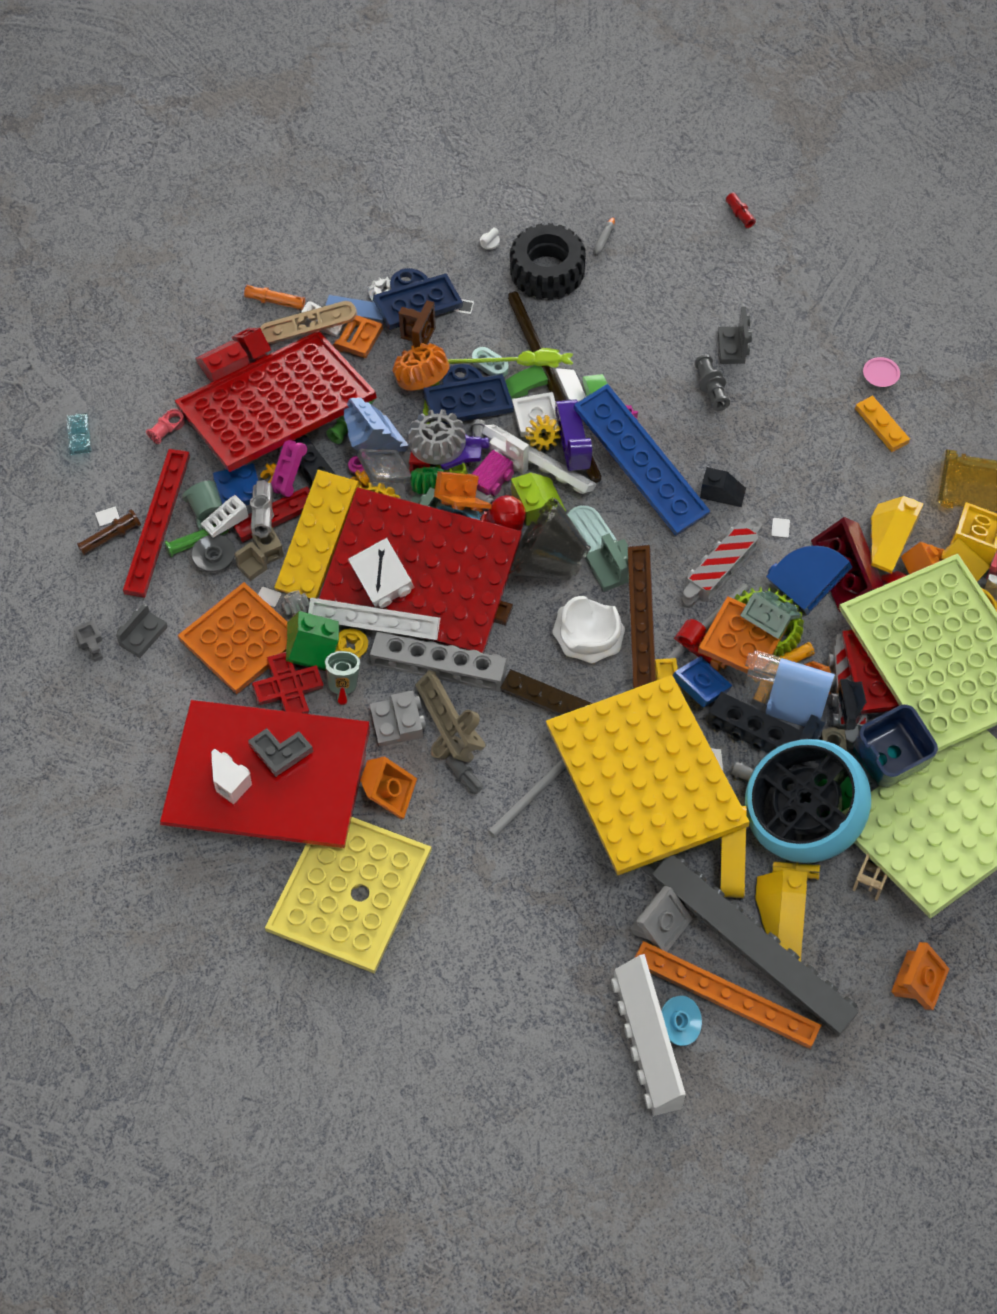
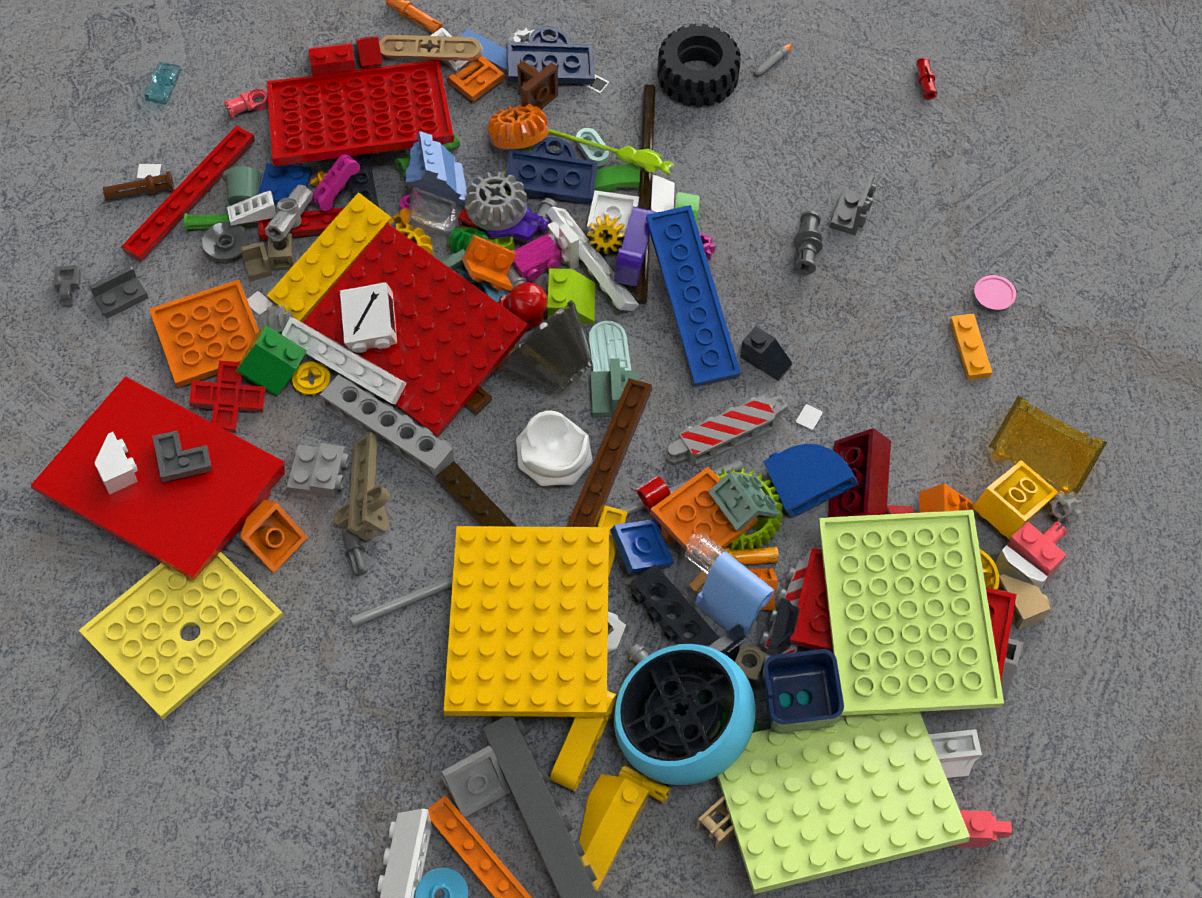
camera: 20 degrees right, 0 degrees up
sand green hat [325,651,360,705] -> none
white plate [480,228,500,250] -> none
yellow wedge [870,496,923,574] -> none
yellow slope [941,538,990,582] -> none

